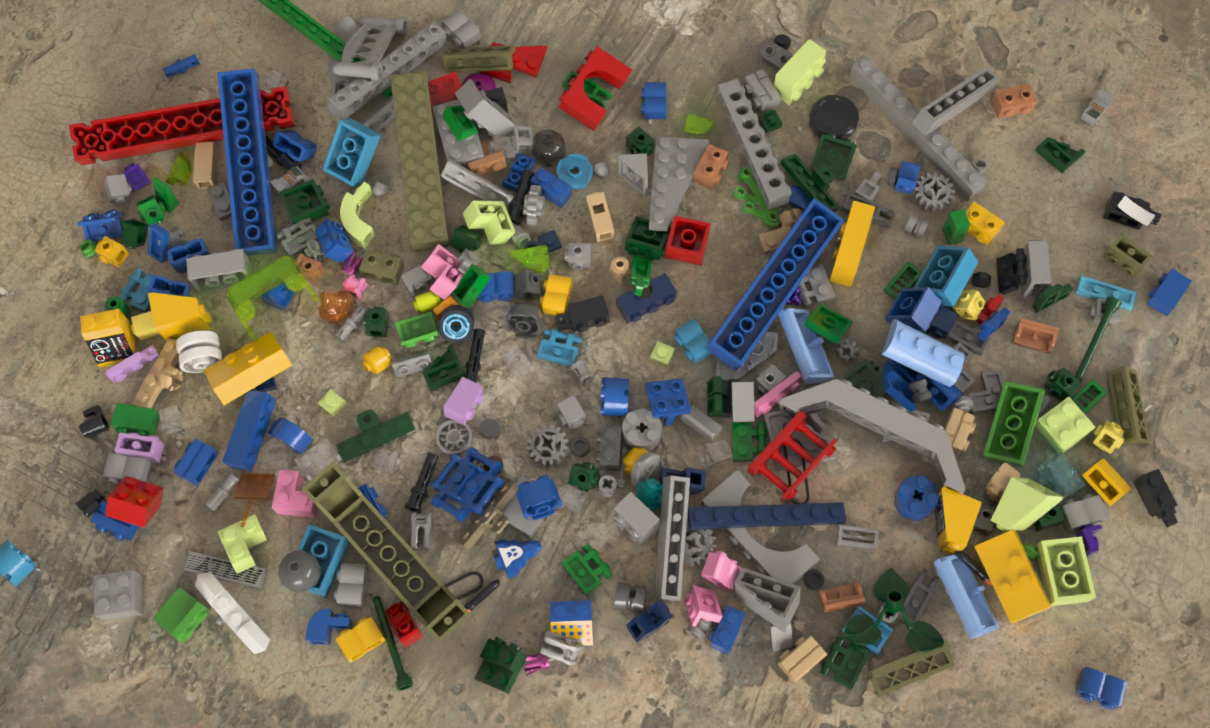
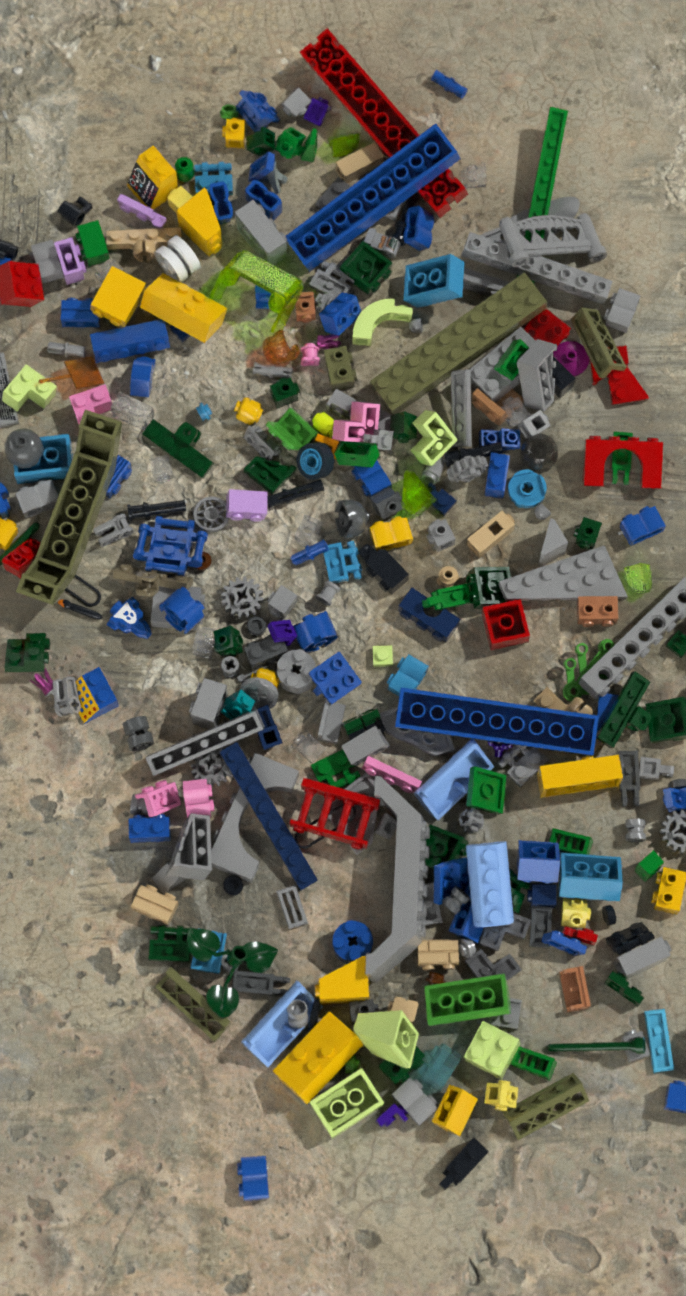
camera: 60 degrees right, 5 degrees up
yellowish green plate [318,389,346,417] -> none
dark grey tile [480,419,500,439] -> none
green plate [562,543,613,596] -> none
dark blue brick [626,599,673,643] -> none
light grey brick [755,364,786,396] -> none
nougat hinge [817,582,865,613] -> none
dark green brick [1044,368,1081,401] -> none
none -> yellow slope [91,266,146,327]
none -> dark azure plate [196,402,213,421]
none -> dark purple bracket [267,620,297,646]
none -> light grey wheel [287,1000,308,1029]
none -> blue axle [291,540,329,565]
none -> reddish brown plate [425,972,446,985]

